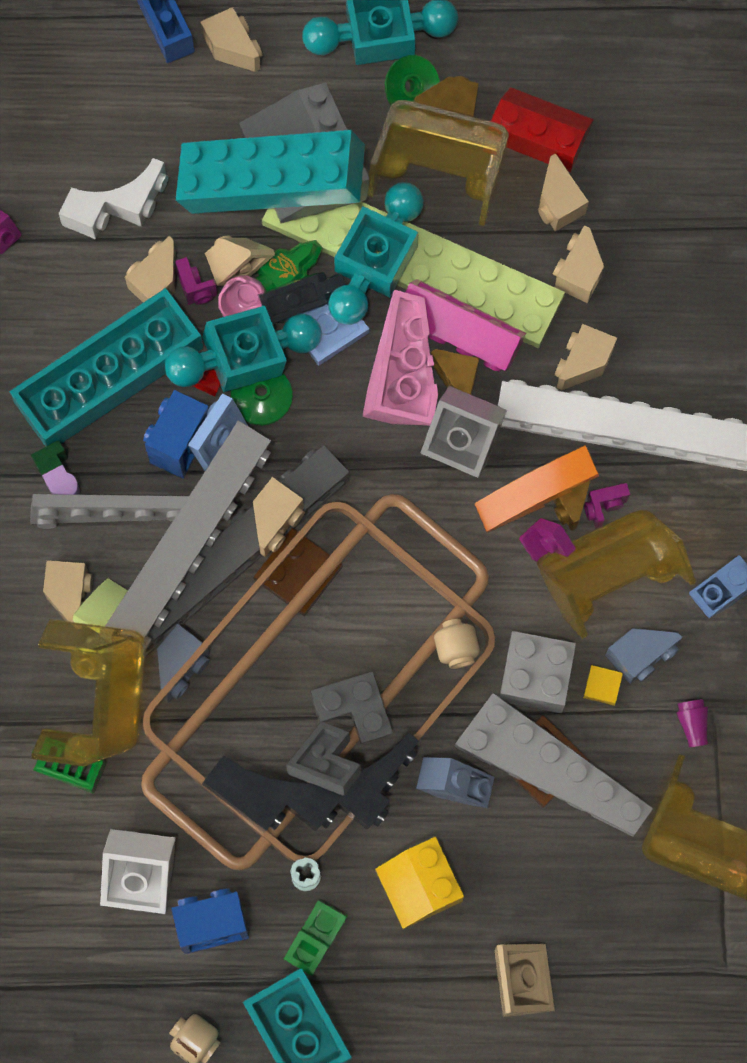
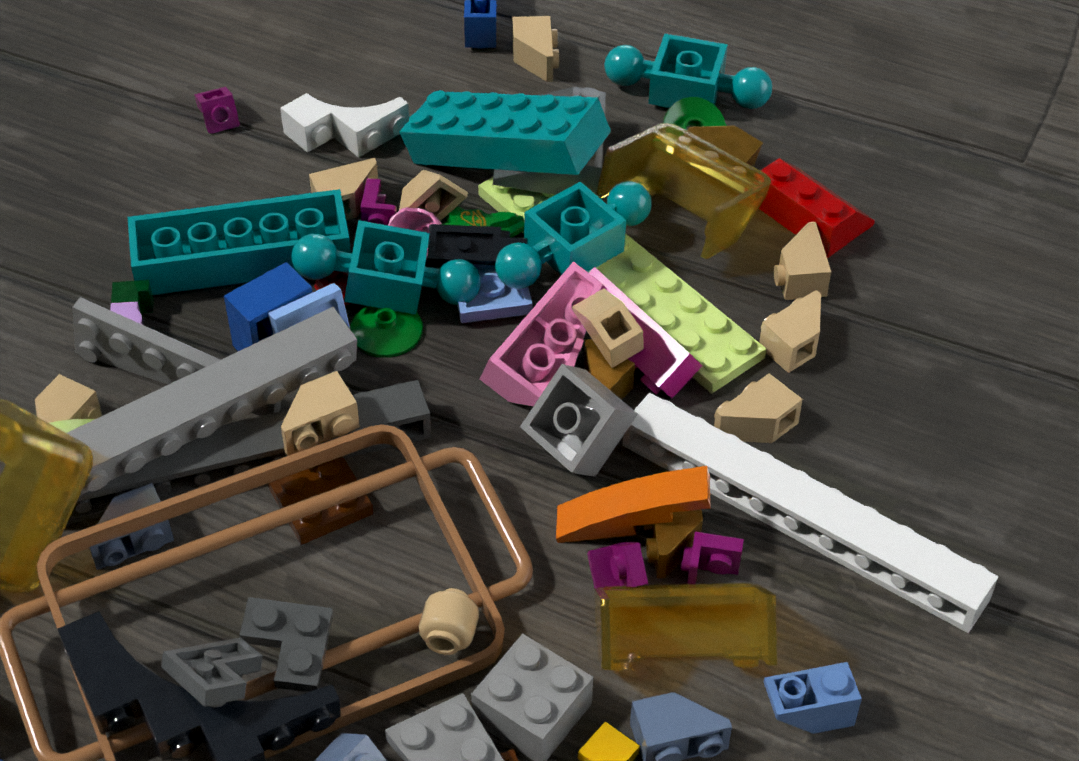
camera: 25 degrees right, 25 degrees down
none -> tan slope [572,288,644,368]

